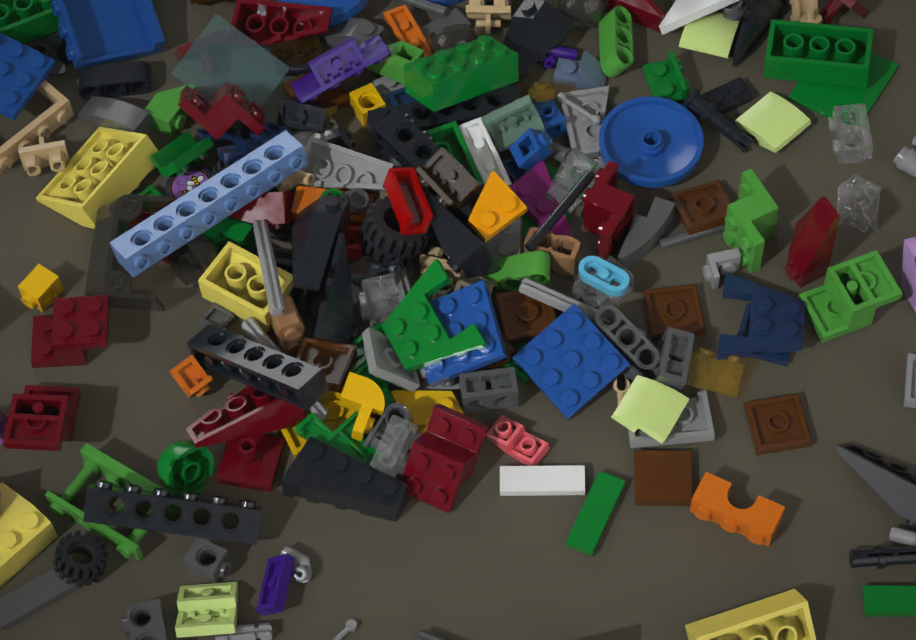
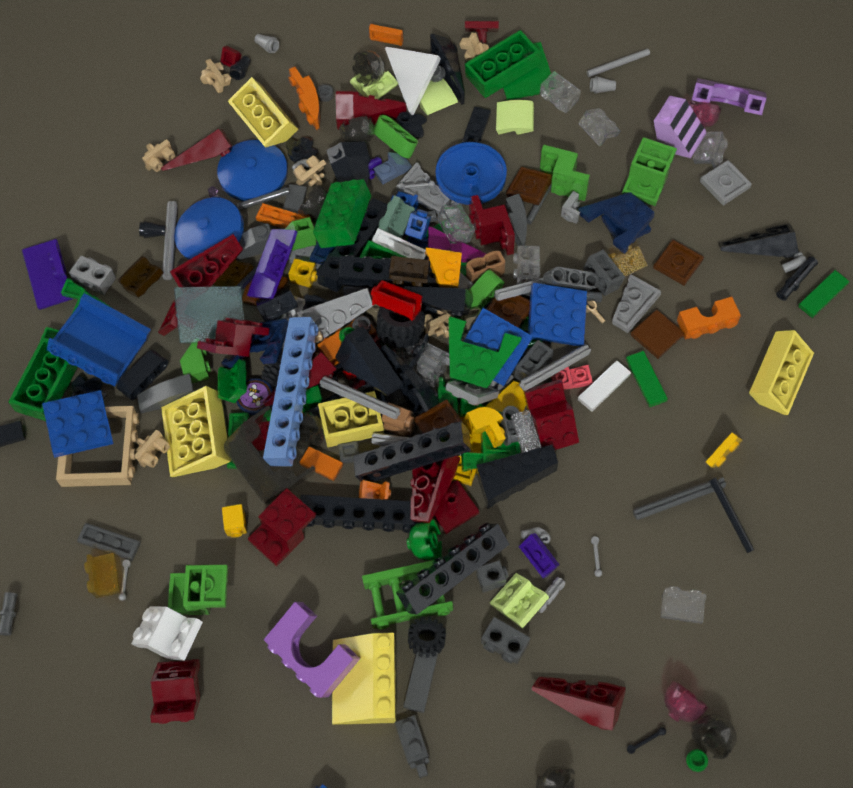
camera: 45 degrees left, 5 degrees up
dark red bracket [3,385,81,451] -> none
black bar [524,170,595,252] -> none
clear yellow plate [529,82,555,102] -> none
medium azure plate [578,256,629,297] -> none
yellowish green slope [611,375,689,444] -> none
green bracket [642,50,690,105] -> none
reddish brown tile [643,284,706,341] -> none
black pin [683,87,754,153] -> none
dark red wedge [785,196,840,288] -> none
none -> orange tile [299,446,343,481]
none -> black brick [300,495,418,533]
none -> black plate [396,112,427,139]
none -> light grey axle [519,344,591,391]

